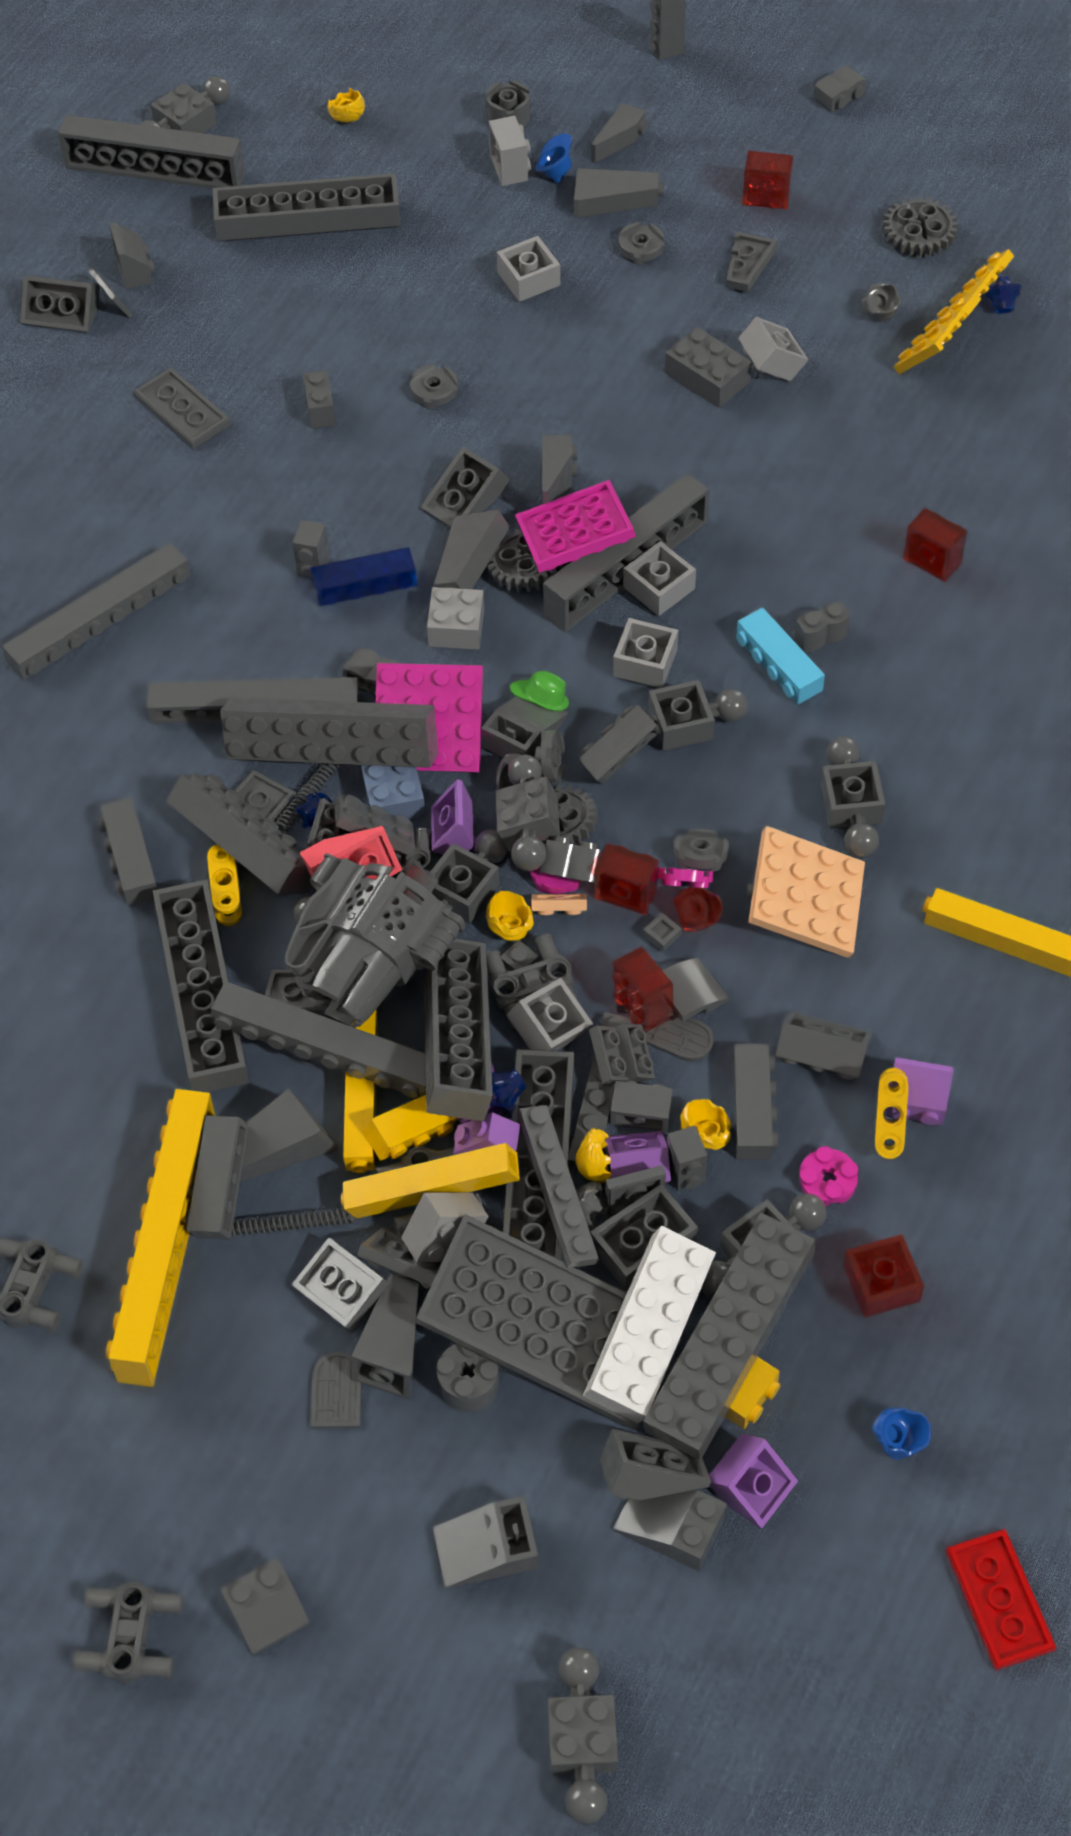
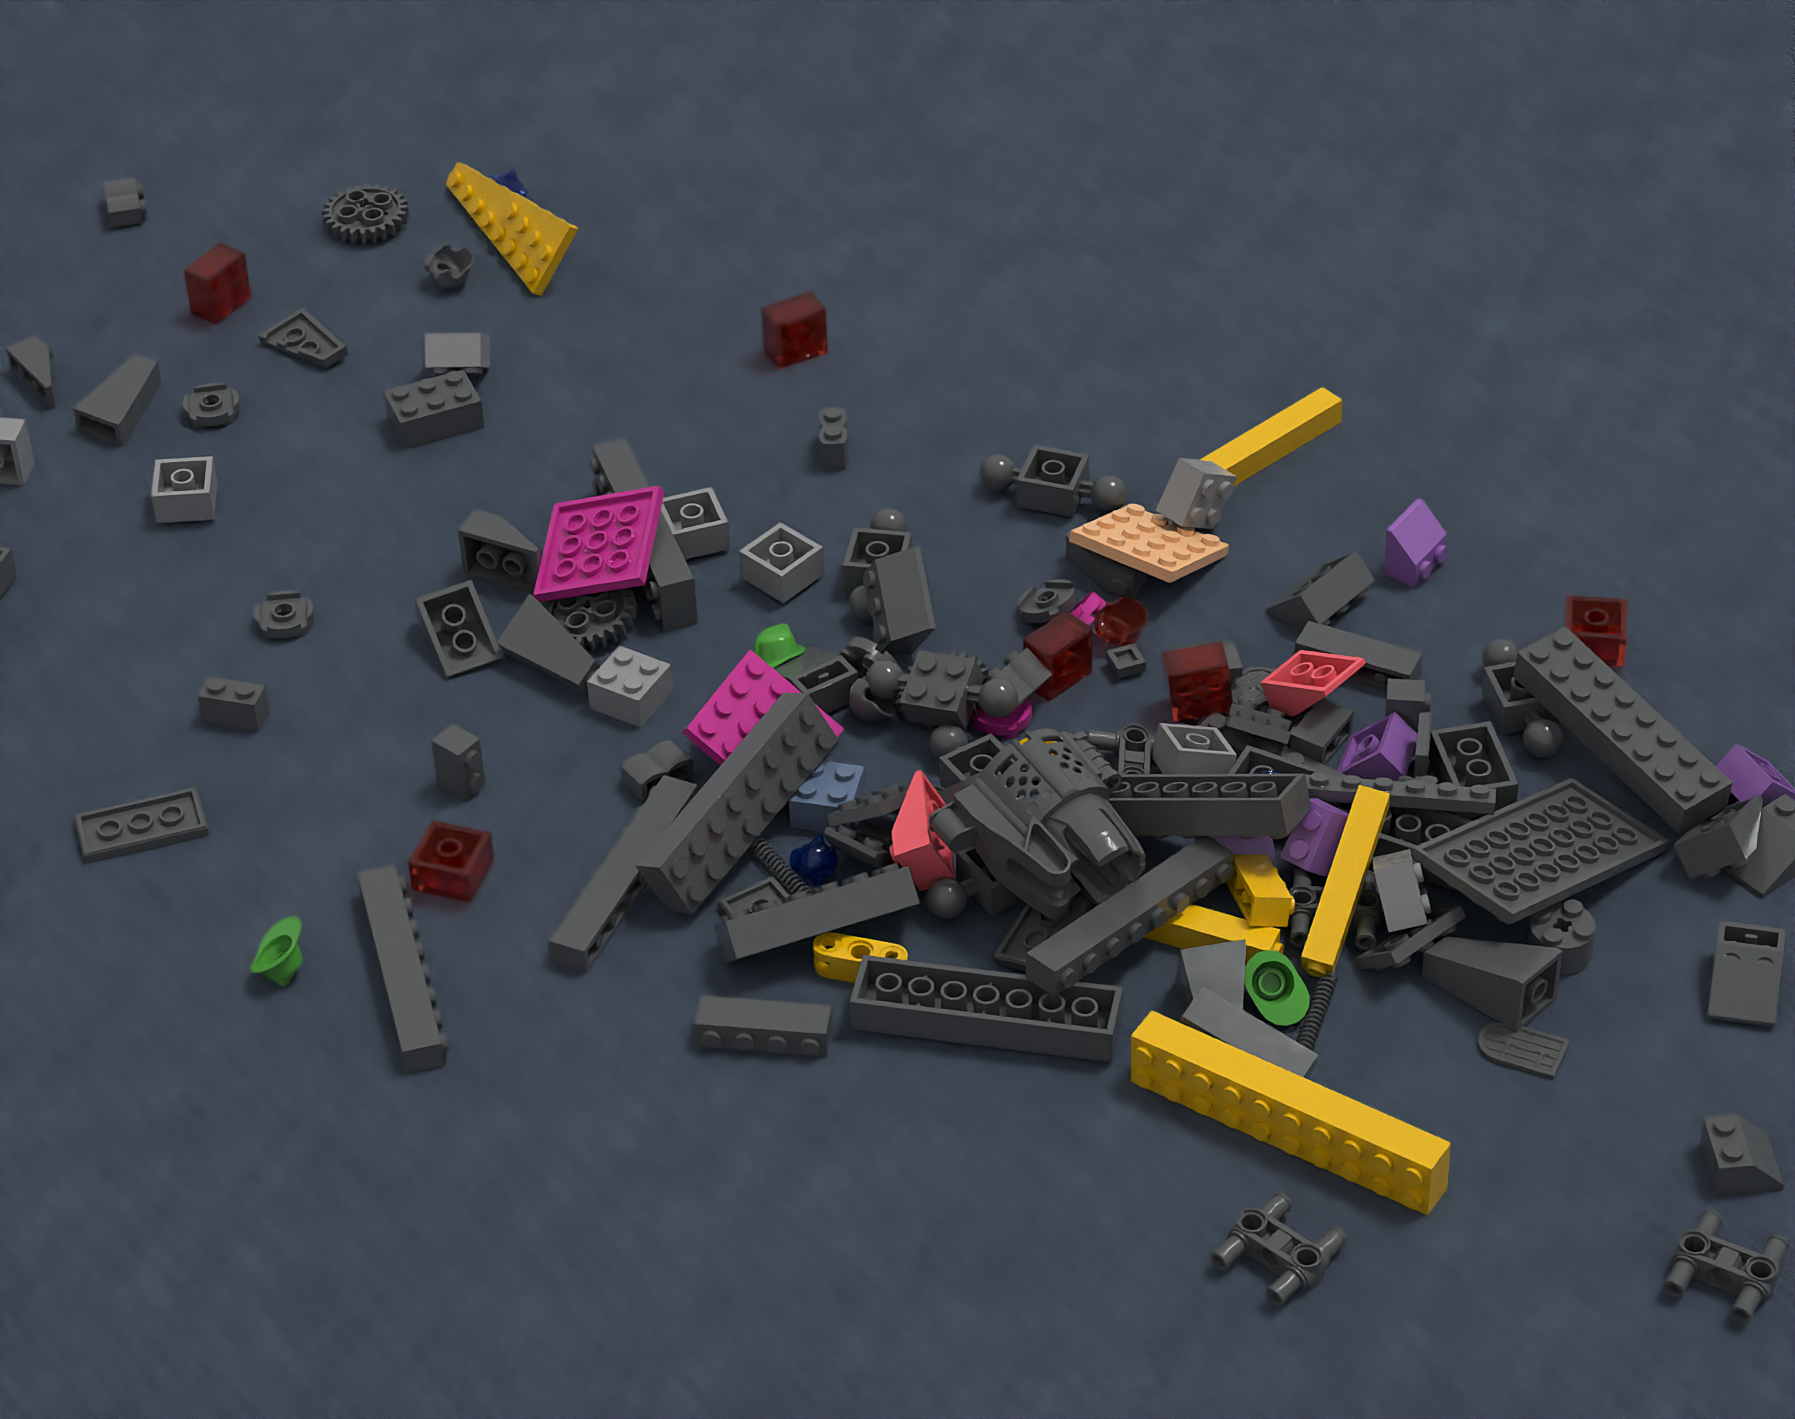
camera: 65 degrees left, 15 degrees down
plate [292,1238,389,1332] -> none
clear blue brick [310,547,417,606] -> none
medium lavender slope [431,779,475,855] -> none
light nougat plate [531,894,587,915] -> none
blue piece [535,133,572,183] -> none
yellow hair [575,1128,612,1184] -> none
white brick [583,1226,716,1423] -> none
yellow hair [680,1099,732,1150] -> none
medium azure brick [736,607,825,705] -> none
dark pink plate [799,1146,858,1206] -> none
blue hair [872,1407,931,1460] -> none
yellow piece [875,1067,909,1159] -> none
none -> bright green piece [250,916,303,987]
none -> clear red brick [408,820,495,902]
none -> light grey brick [1156,458,1237,529]
none -> bright green piece [1244,950,1310,1026]
none -> coral slope [1260,650,1366,717]

